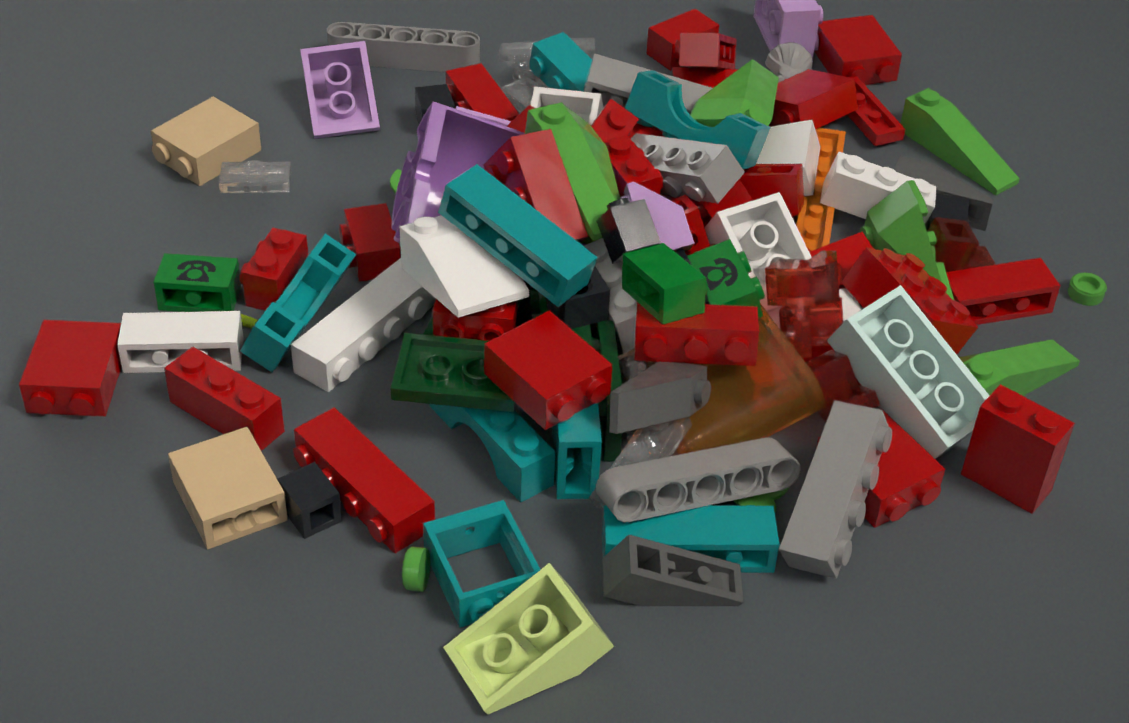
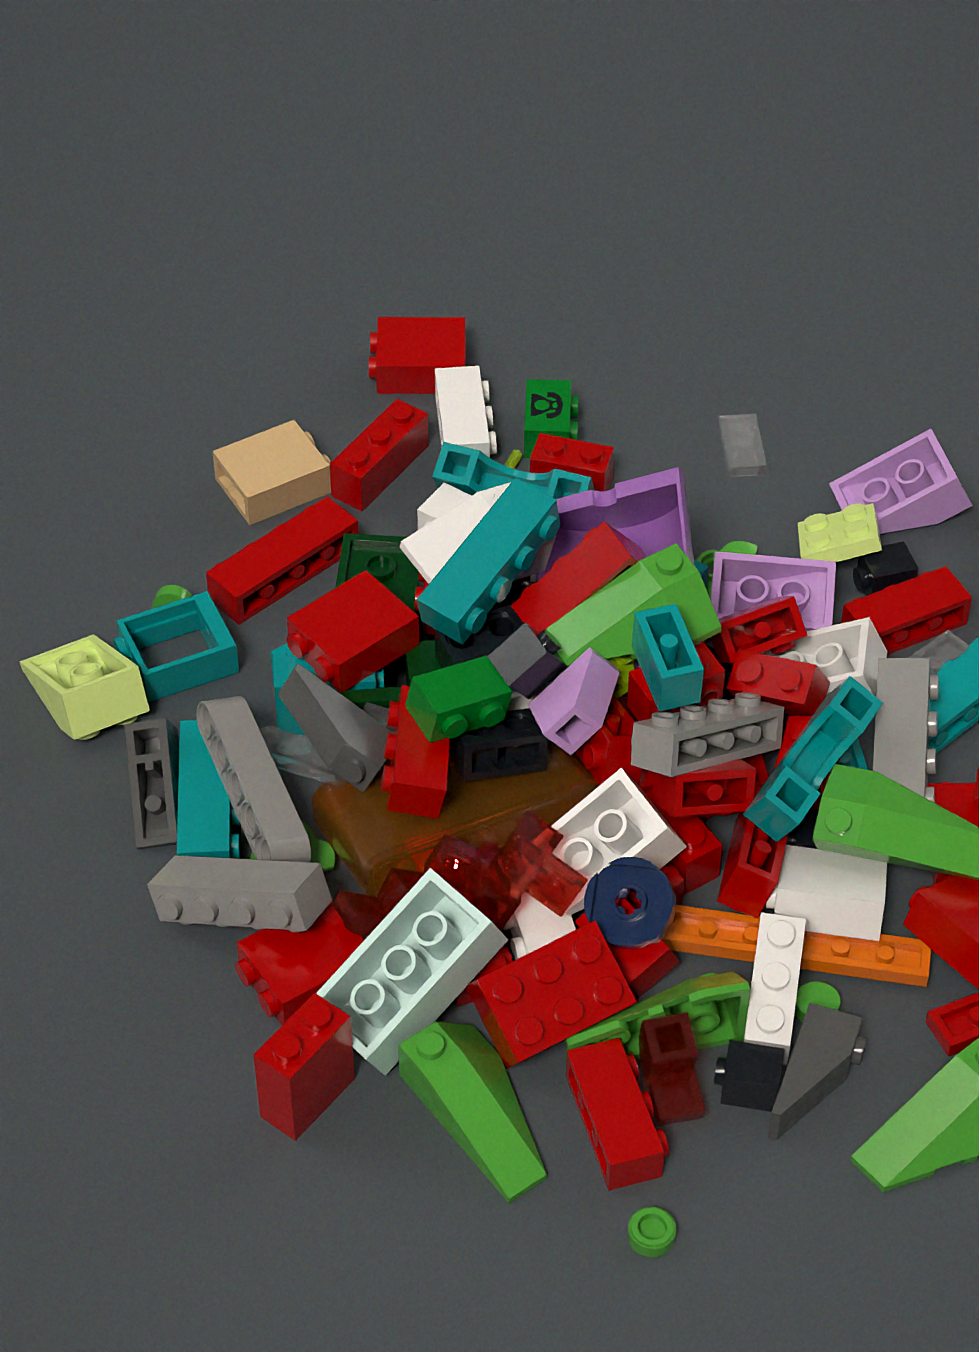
camera: 90 degrees right, 5 degrees up
tan brick [151,96,261,186] -> none
black brick [277,462,342,539] -> none
green brick [687,239,765,318] -> none
none -> dark blue plate [584,857,676,949]
none -> teal brick [632,604,704,711]
none -> yellowish green plate [798,503,882,562]

